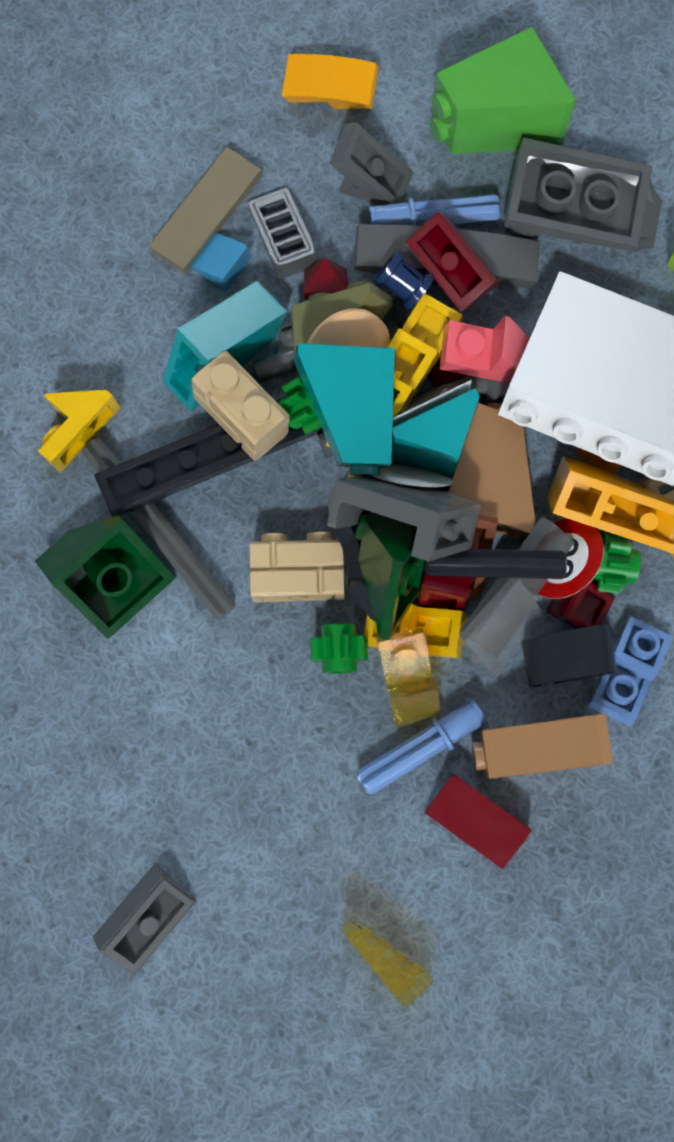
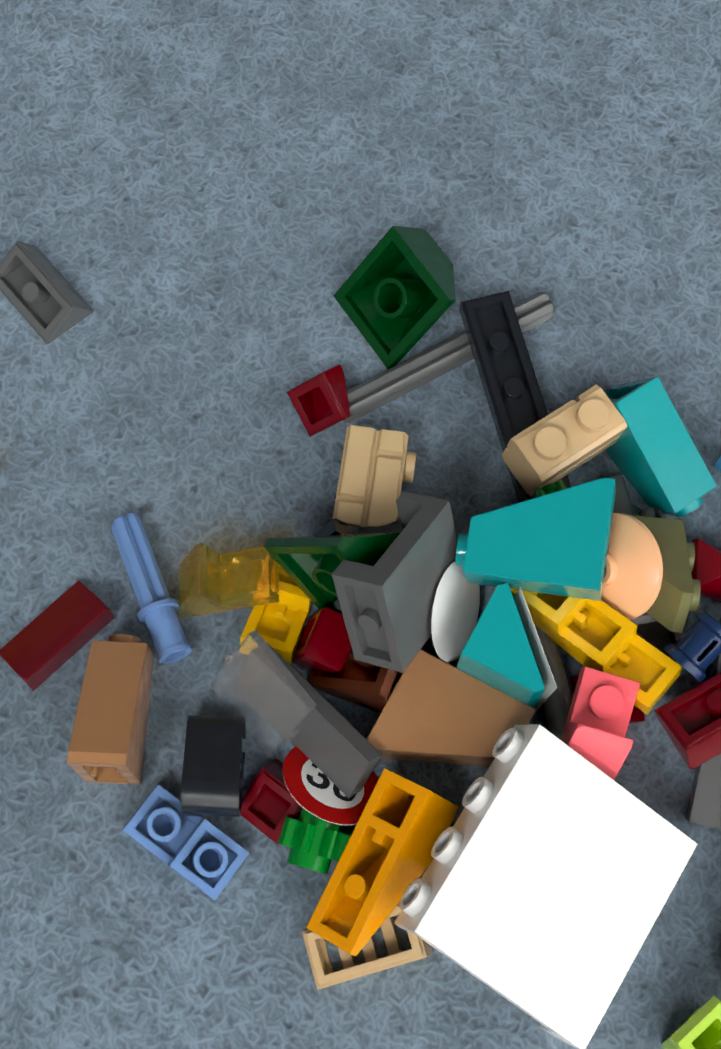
camera: 90 degrees right, 10 degrees down
yellow slope [38,390,121,473] -> none
green gear [310,624,368,674] -> none
black axle [424,549,567,579] -> none
none -> dark red slope [287,364,351,437]

